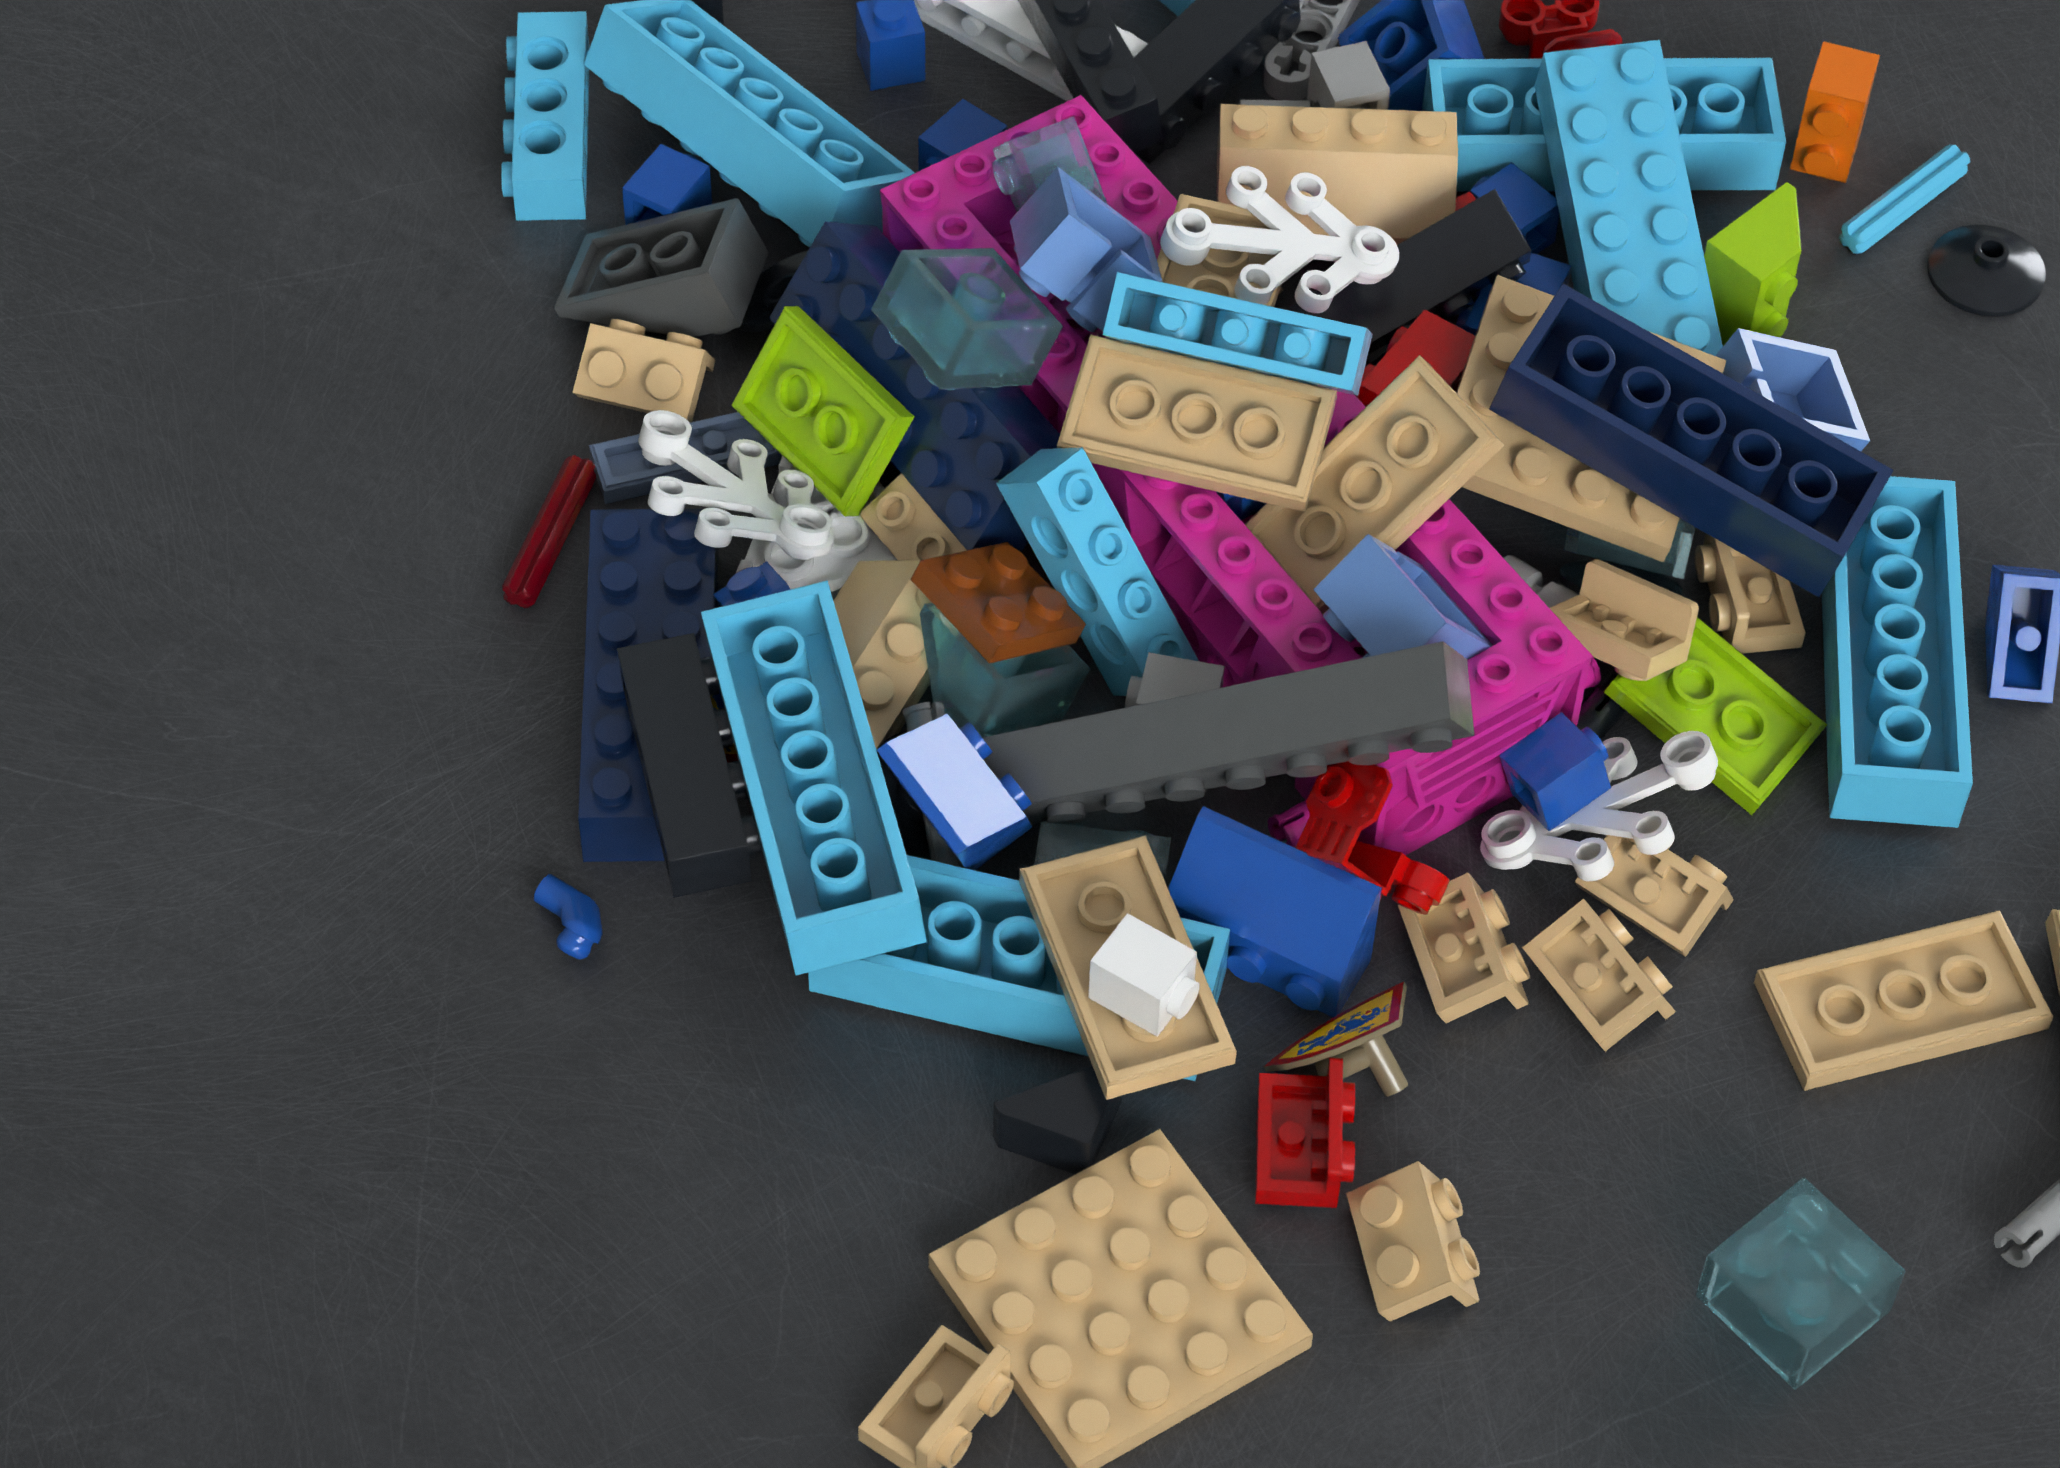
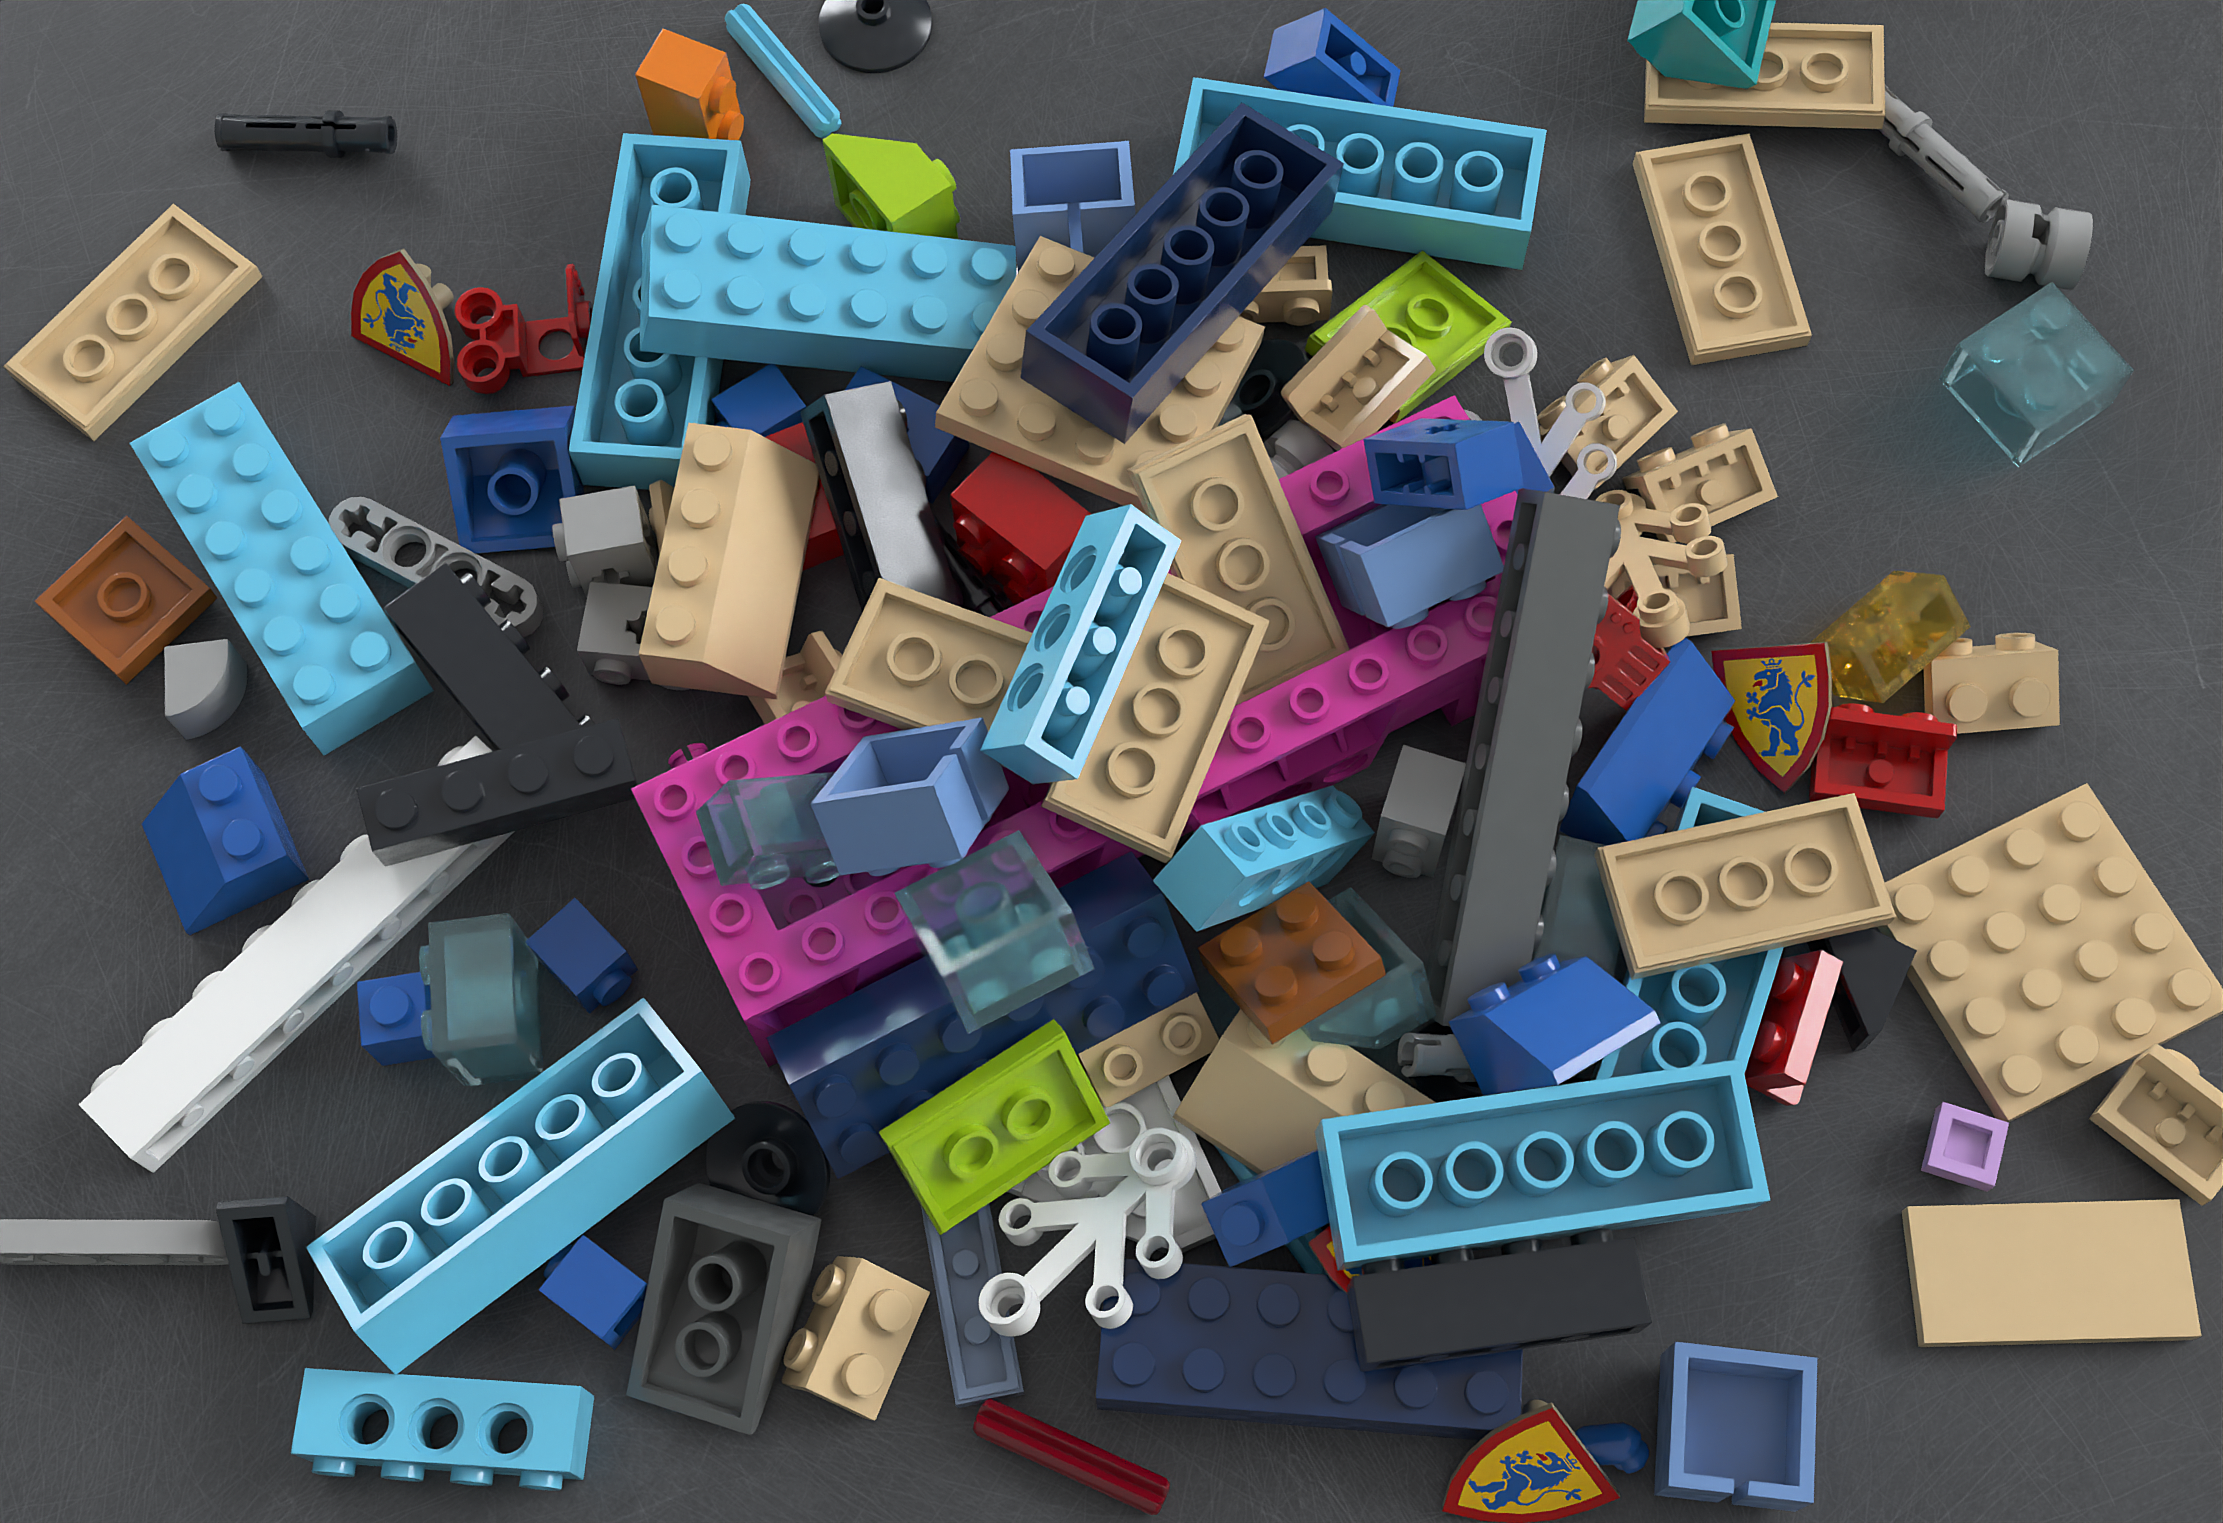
camera: 80 degrees left, 15 degrees up
white brick [1088,913,1200,1037] -> none
white plant [1160,166,1399,313] -> none
none -> clear light blue brick [419,913,543,1086]
none -> blue brick [1363,418,1524,510]
none -> shield [1442,1400,1620,1523]
none -> tan plant [1595,490,1728,648]
none -> medium blue piece [1654,1342,1817,1512]
none -> red bracket [1744,950,1843,1106]
none -> clear yellow brick [1810,571,1971,703]
none -> tan tile [1902,1199,2201,1347]
none -> lavender plate [1921,1102,2009,1192]
none -> light grey wheel [1984,199,2093,290]

